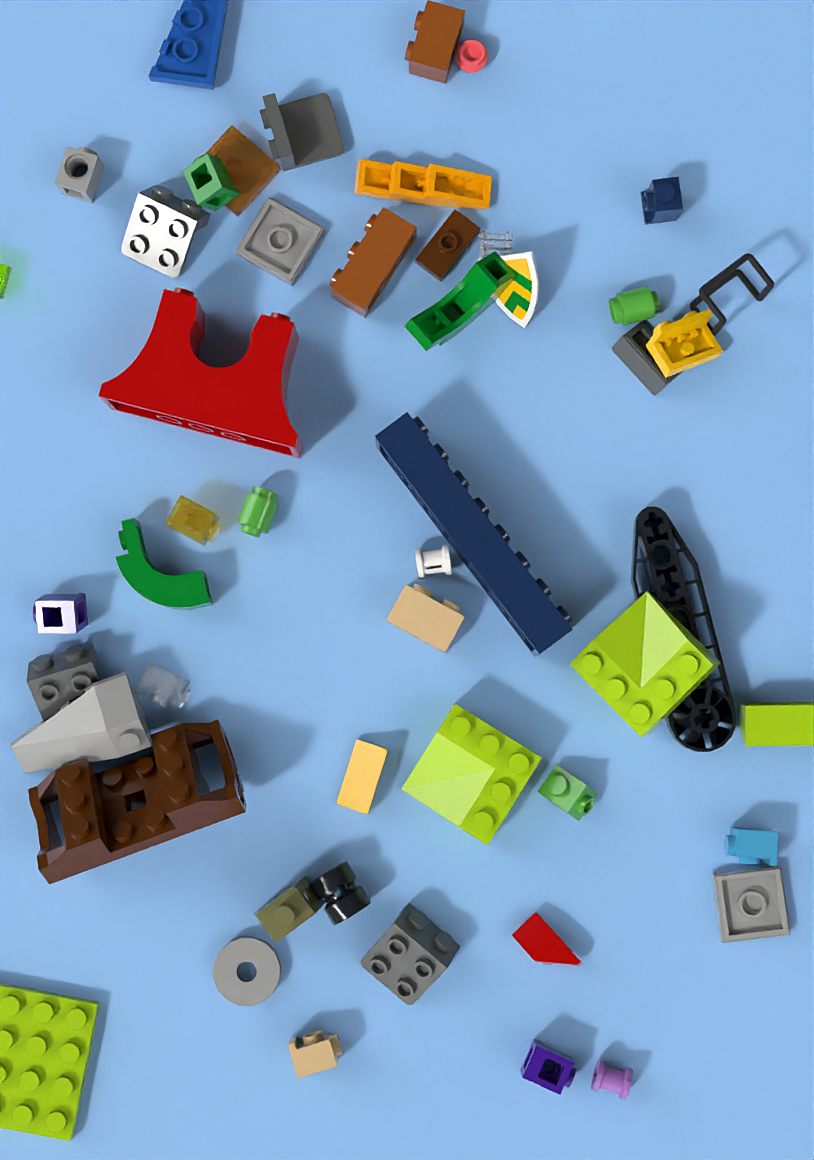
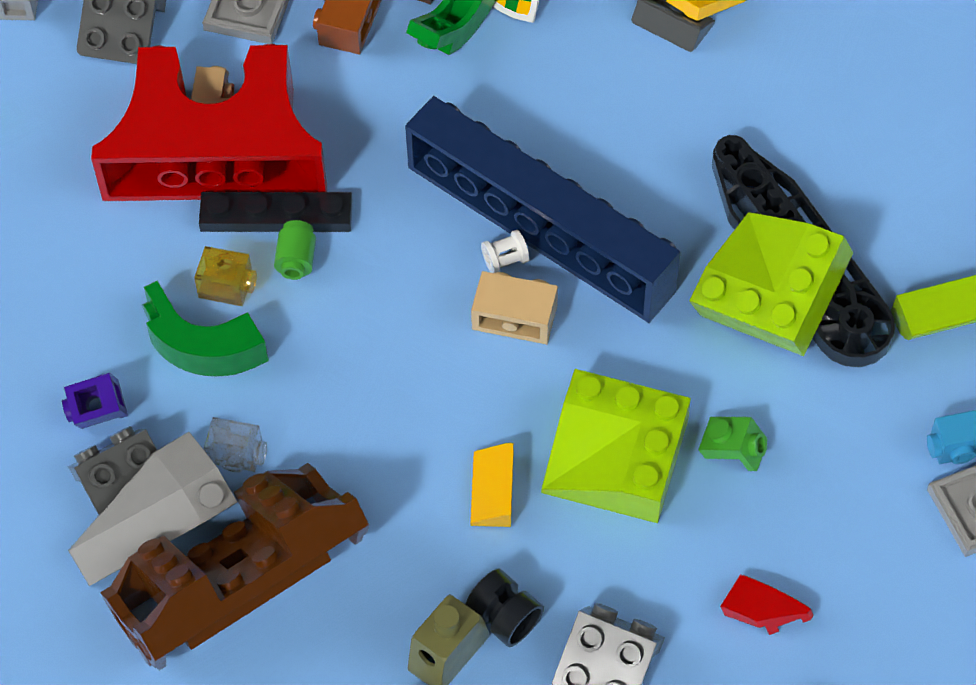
camera: 20 degrees left, 25 degrees down
none -> tan brick [191,66,234,104]
none -> black plate [199,192,352,232]

